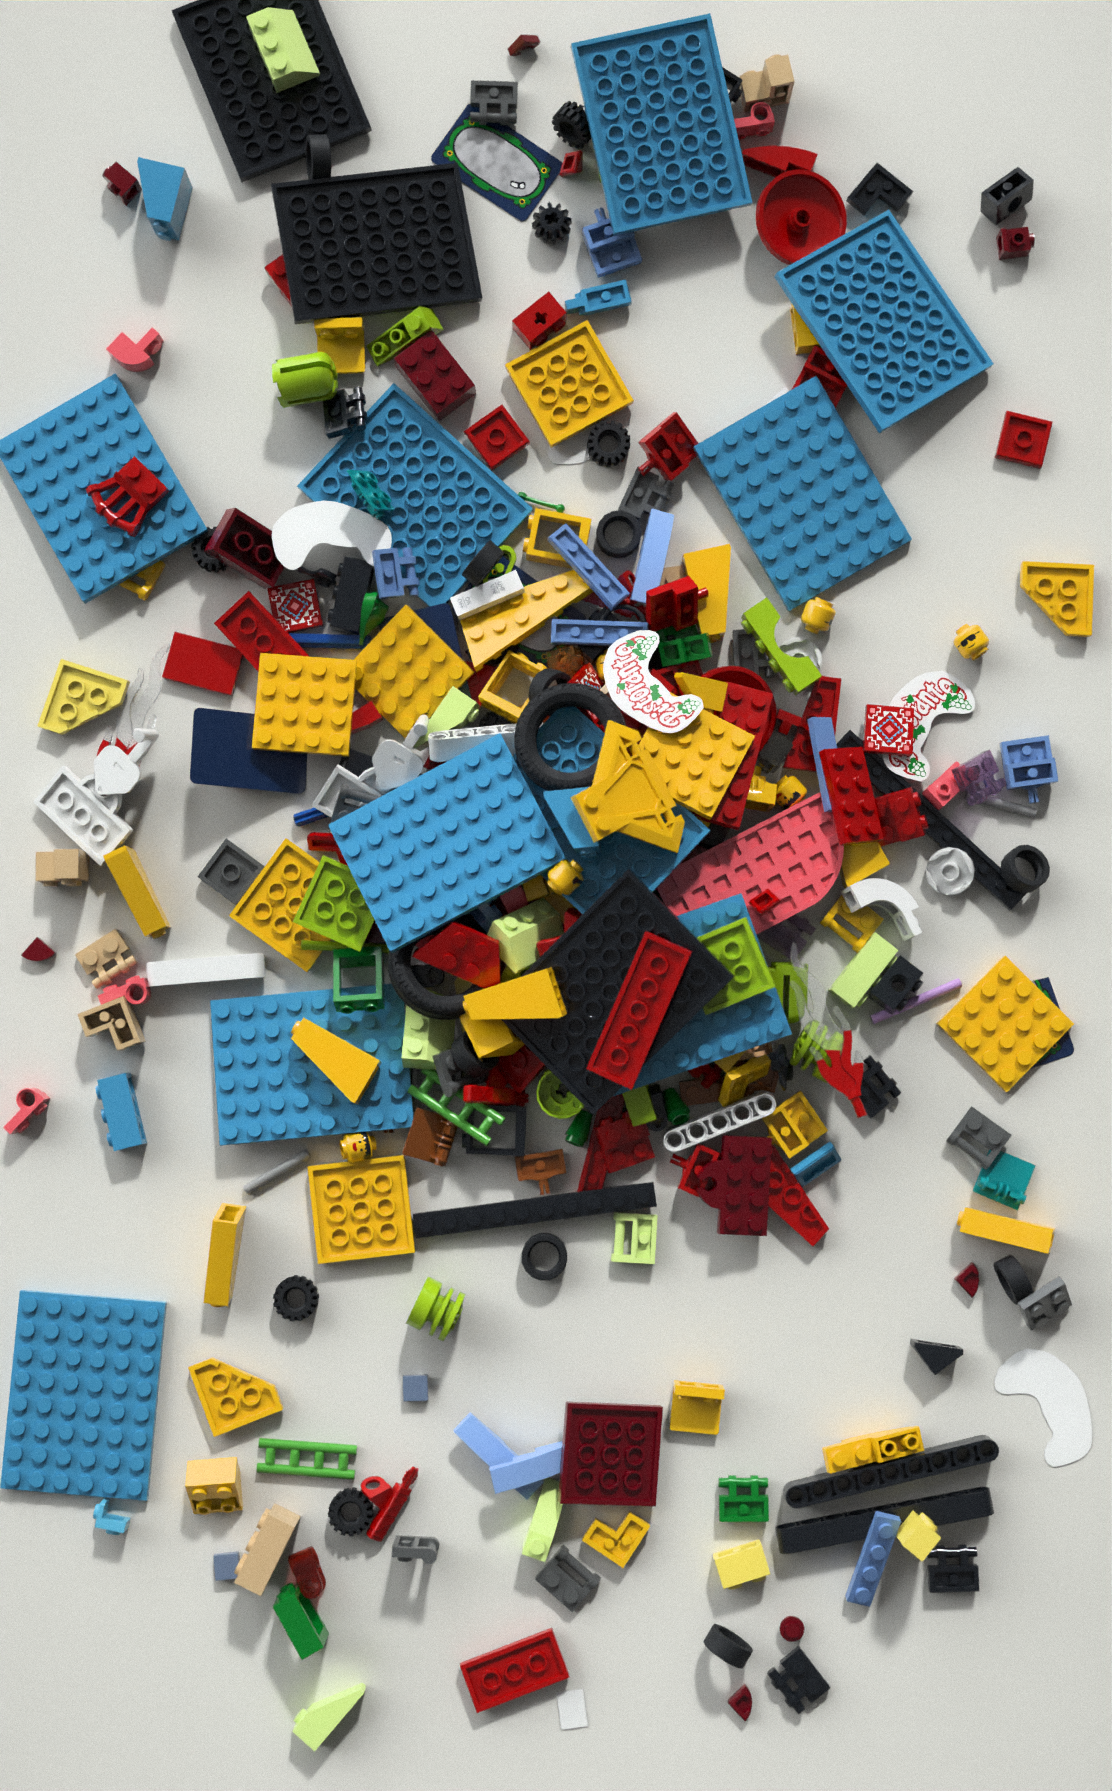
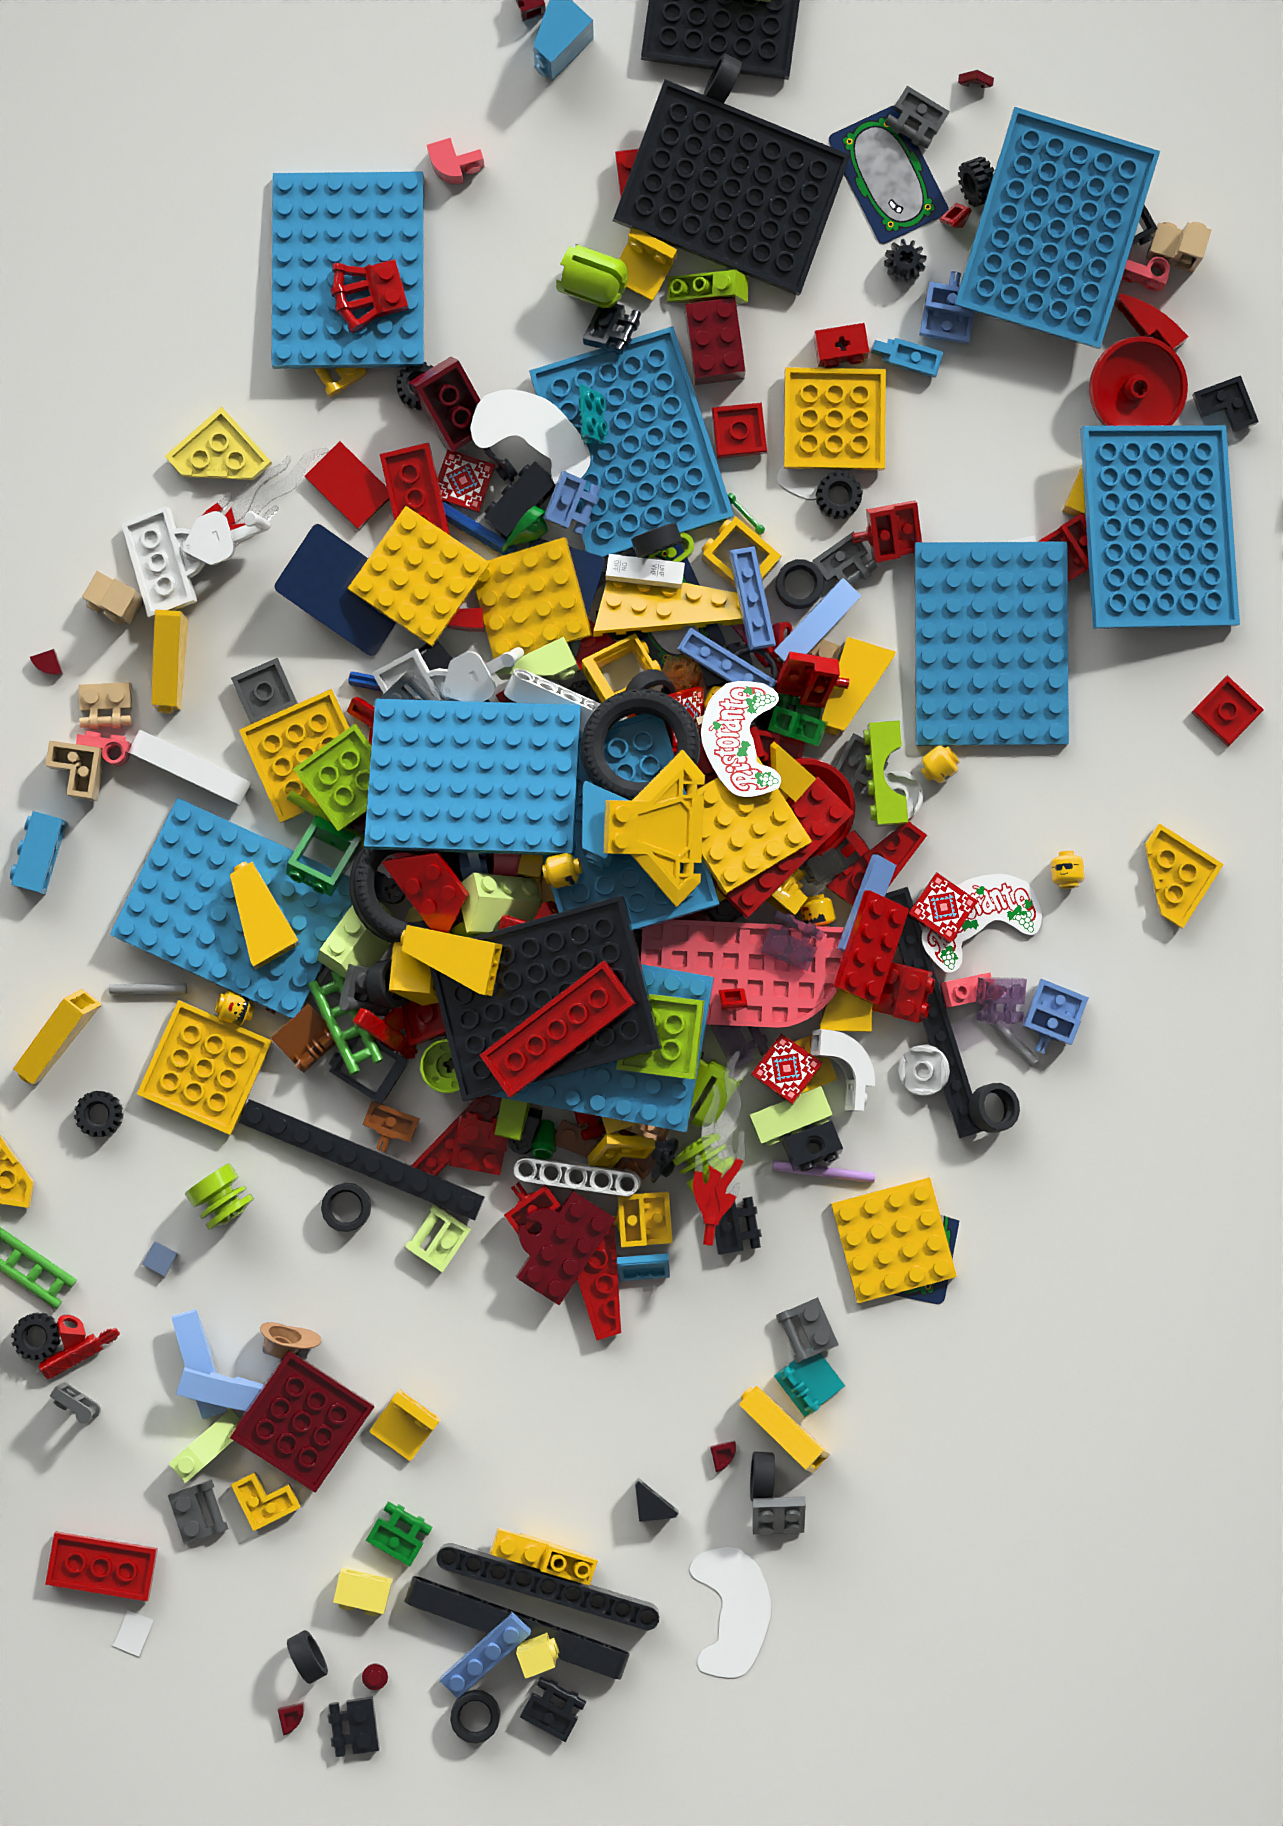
camera: 25 degrees right, 0 degrees up
green cone [565,1110,593,1148] -> none
none -> medium nougat piece [260,1322,321,1359]
none -> black tyre [450,1690,500,1743]
none -> red tile [751,1033,823,1105]
none -> clear purple plate [759,911,824,972]

